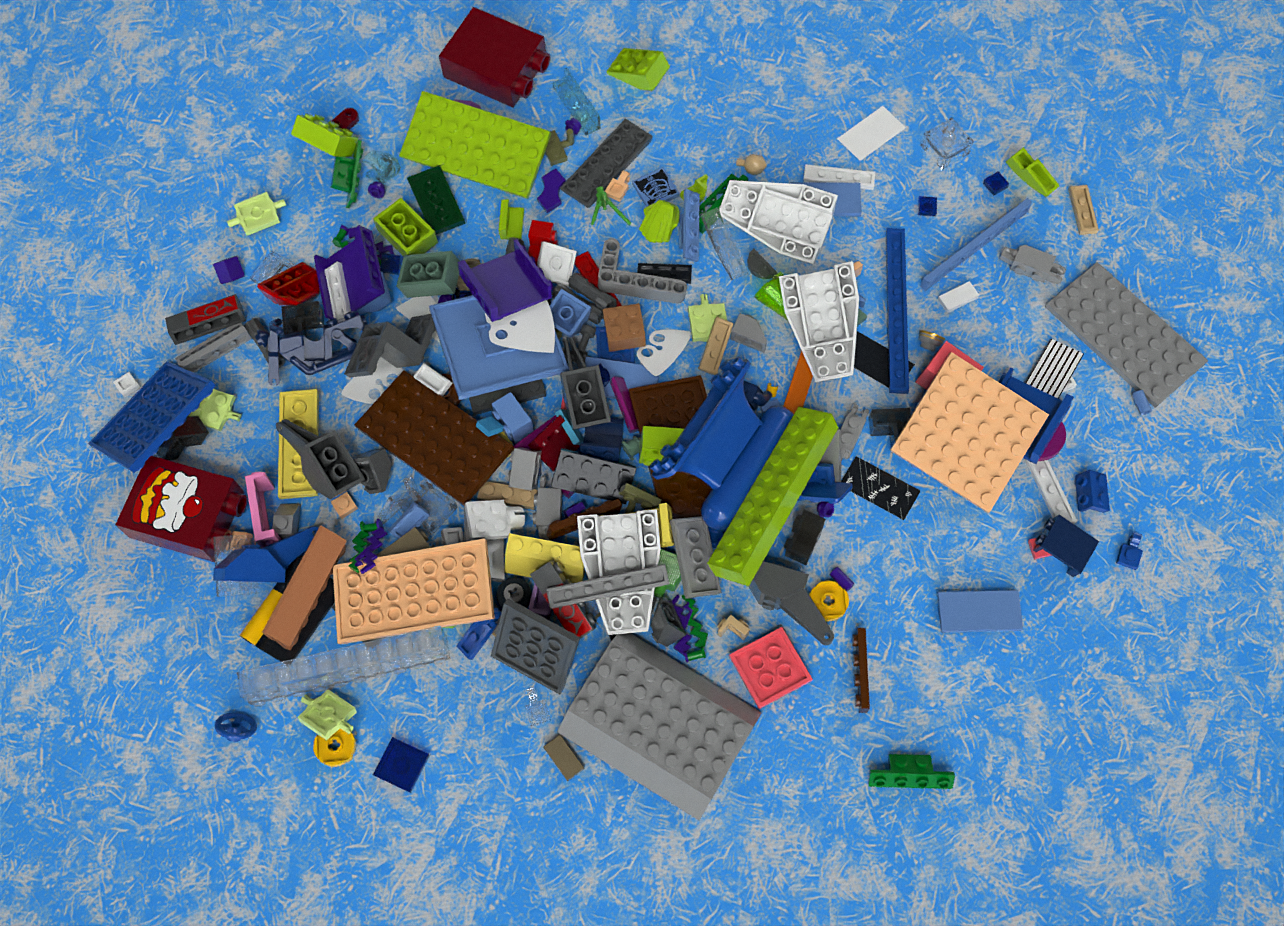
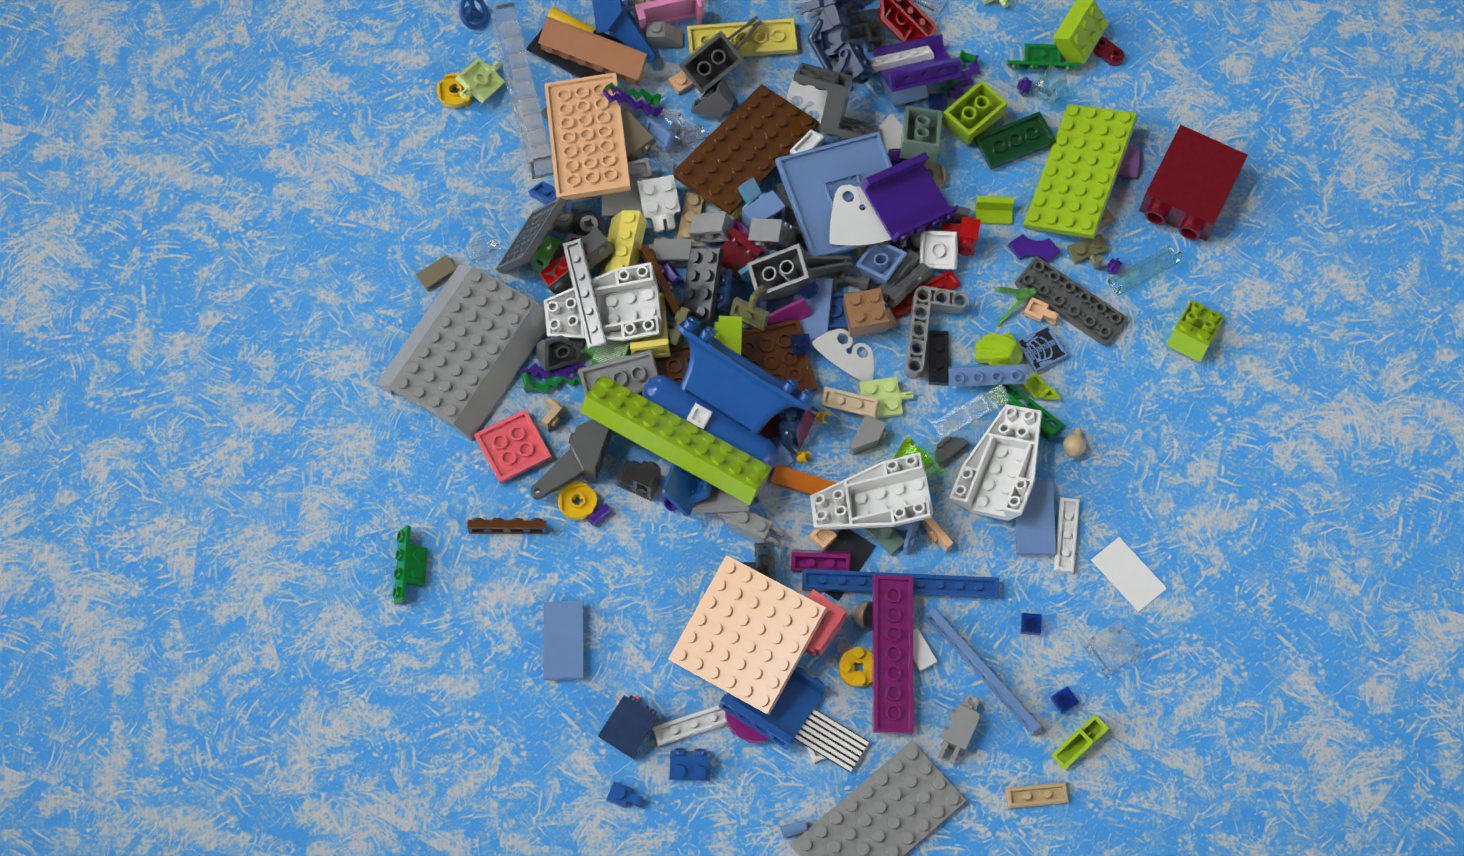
camera: 85 degrees right, 0 degrees up
clear blue tile [373,737,430,793] -> none
black sticker [841,456,920,520] -> none
none -> white tile [686,403,713,429]
none -> olive plate [730,285,770,331]
none -> wedge [748,218,799,252]
none -> clear blue plate [790,334,811,355]
none -> magenta slope [791,549,850,572]
none -> light nougat plate [809,529,837,551]
none -> yellow plate [839,647,872,688]
none -> magenta plate [872,574,914,735]

